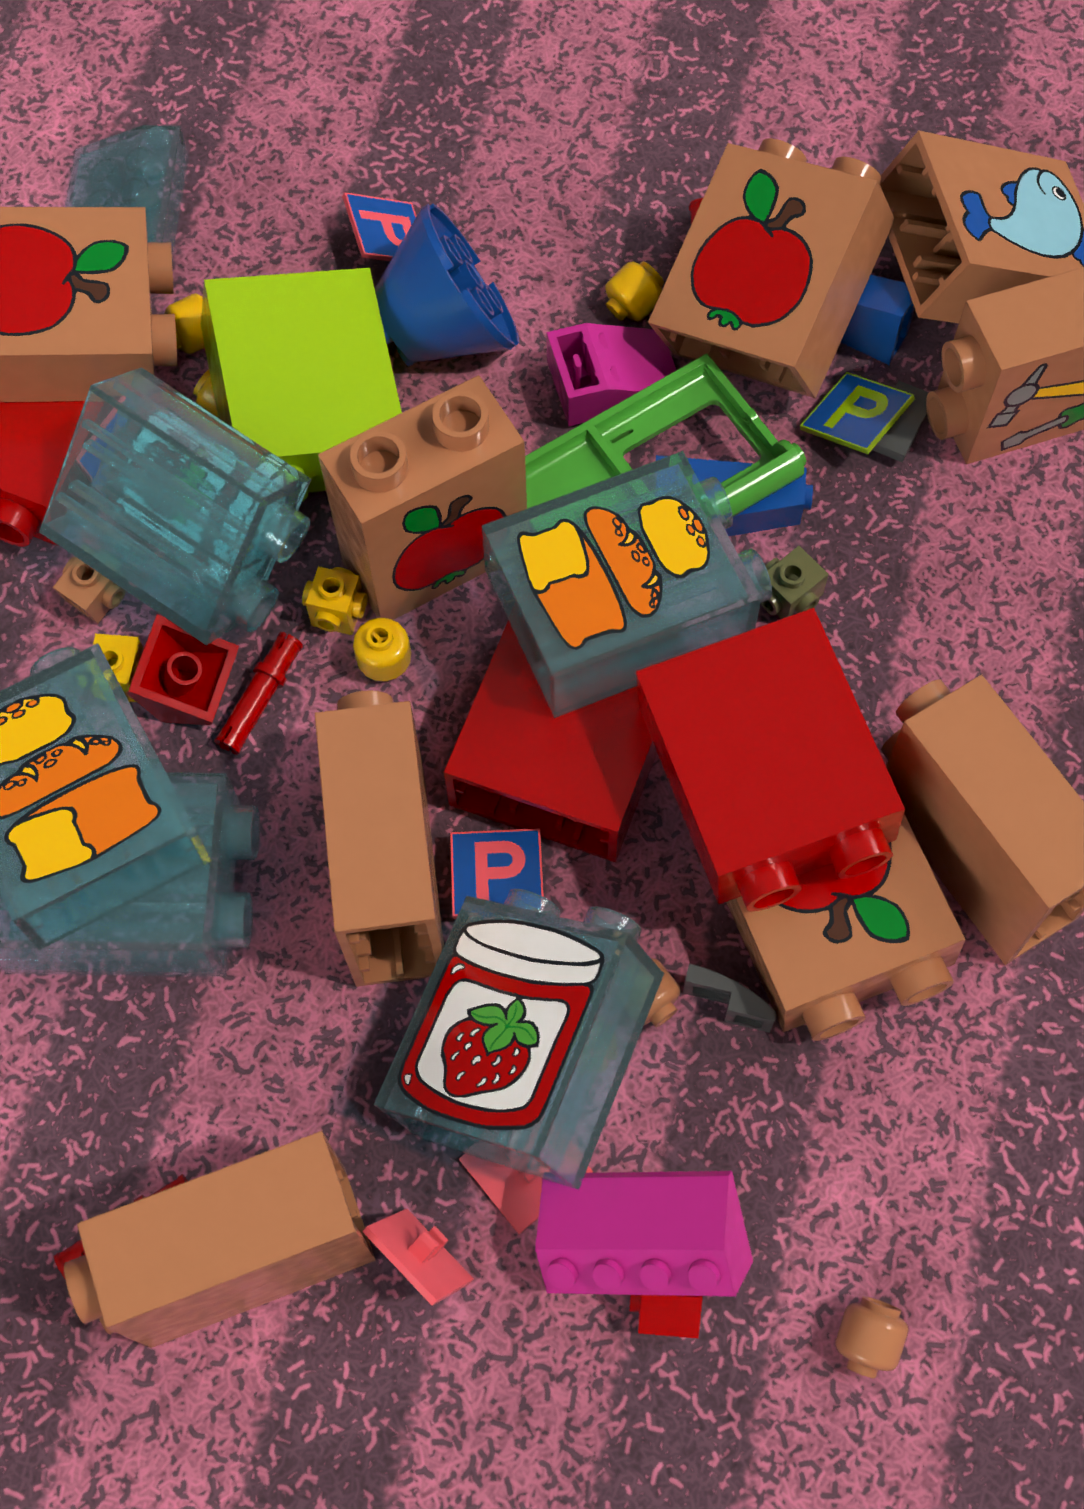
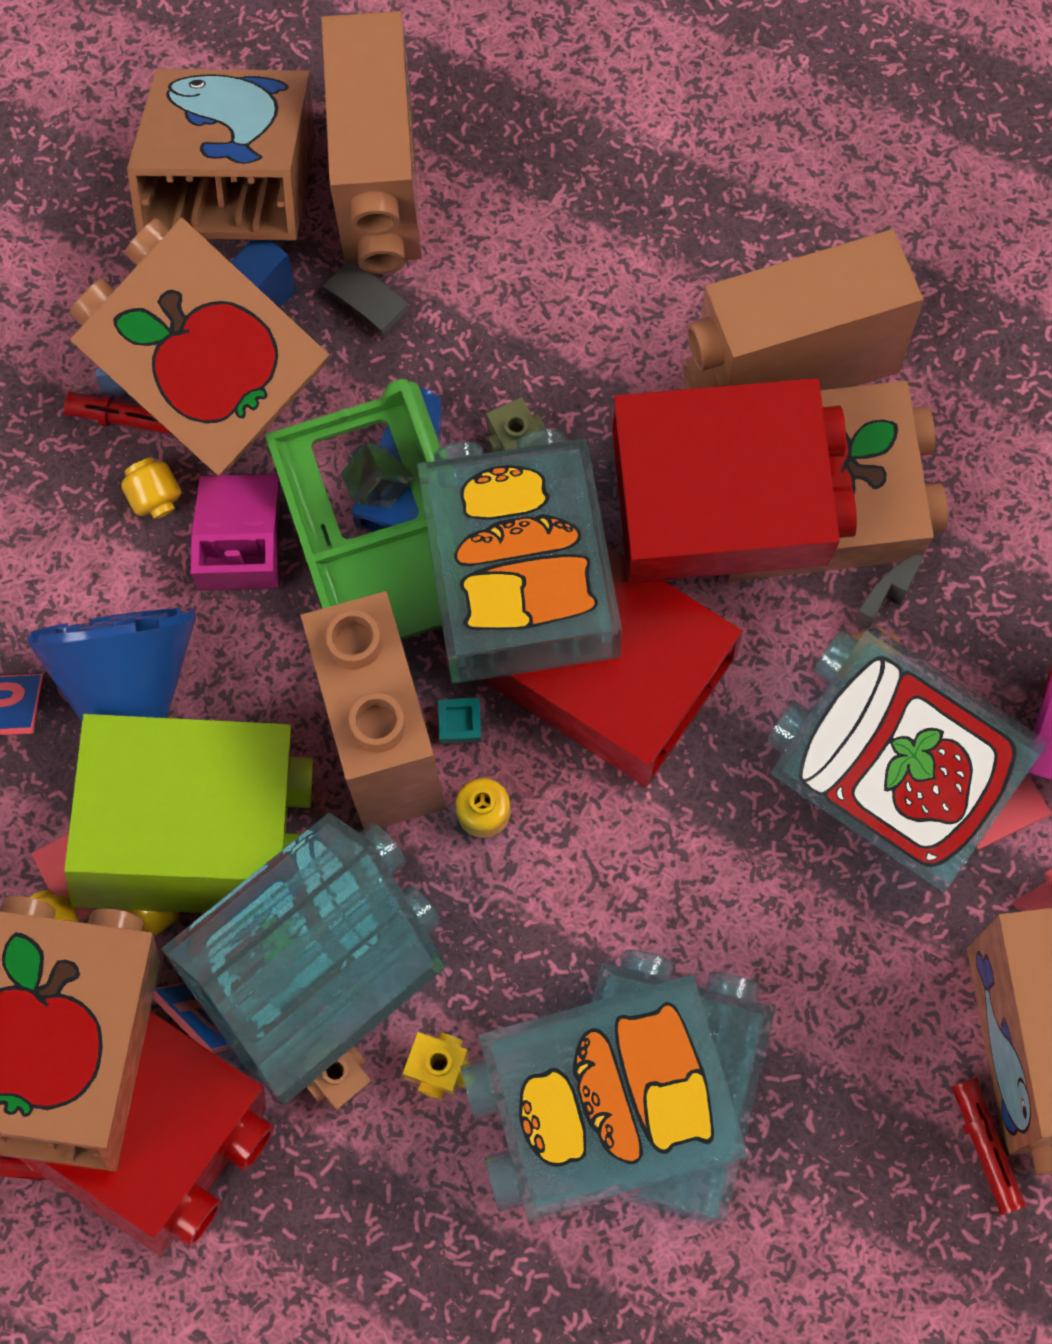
camera: 75 degrees left, 5 degrees up
red slope [127,614,239,725] -> none
red pin [214,632,303,755] -> none
yellow brick [302,566,367,635] -> none
nougat brick [315,690,446,987] -> none
blue piece [450,828,545,919] -> none
blue piece [800,372,915,454] -> none
none -> clear smoke slope [341,442,415,508]
none -> teal plate [438,698,482,744]

